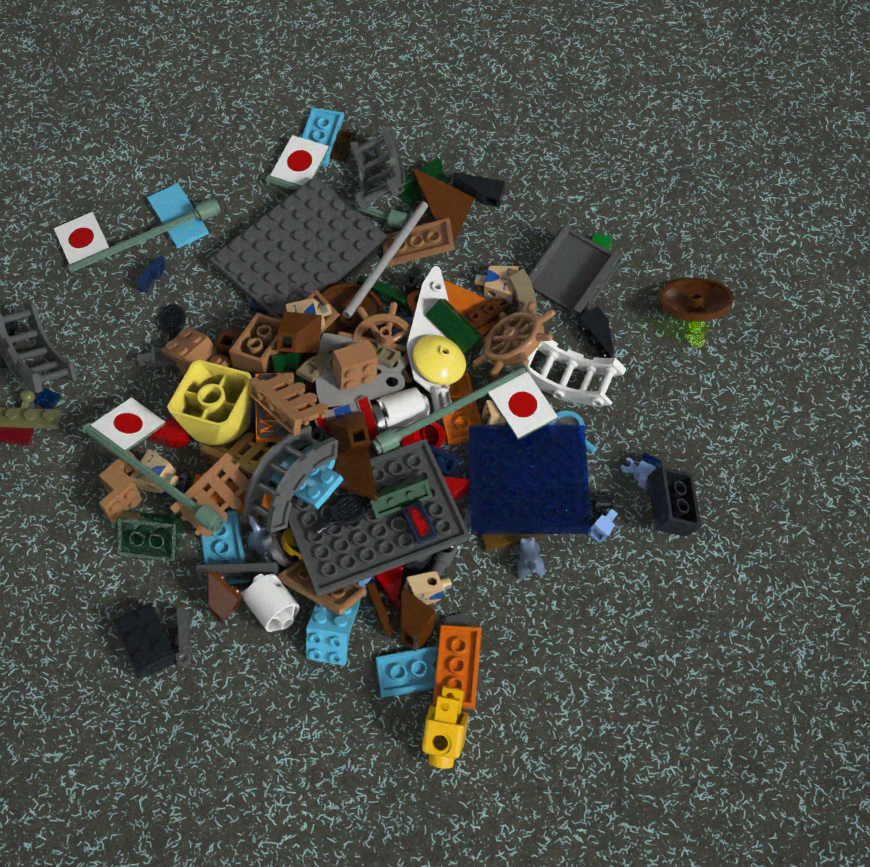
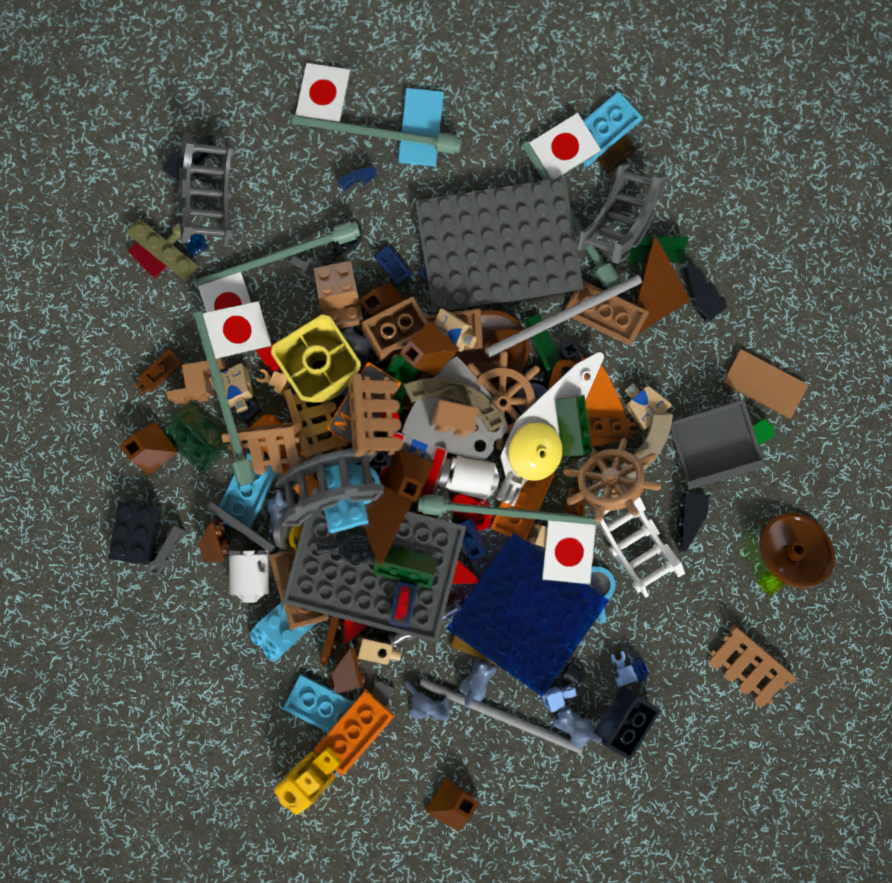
camera: 30 degrees right, 25 degrees up
none -> reddish brown slope [119,422,179,475]
none -> reddish brown hinge [134,349,184,395]
none -> flag [193,221,361,312]
none -> light nougat piece [256,369,290,397]
none -> dark blue plate [374,245,412,287]
none -> sand blue animal [405,680,451,720]
none -> light grey piece [419,677,584,754]
none -> reddish brown slope [426,777,480,832]
none -> sand blue animal [553,706,602,748]
none -> medium nougat fence [710,624,797,707]
none -> medium nougat tile [722,349,808,419]

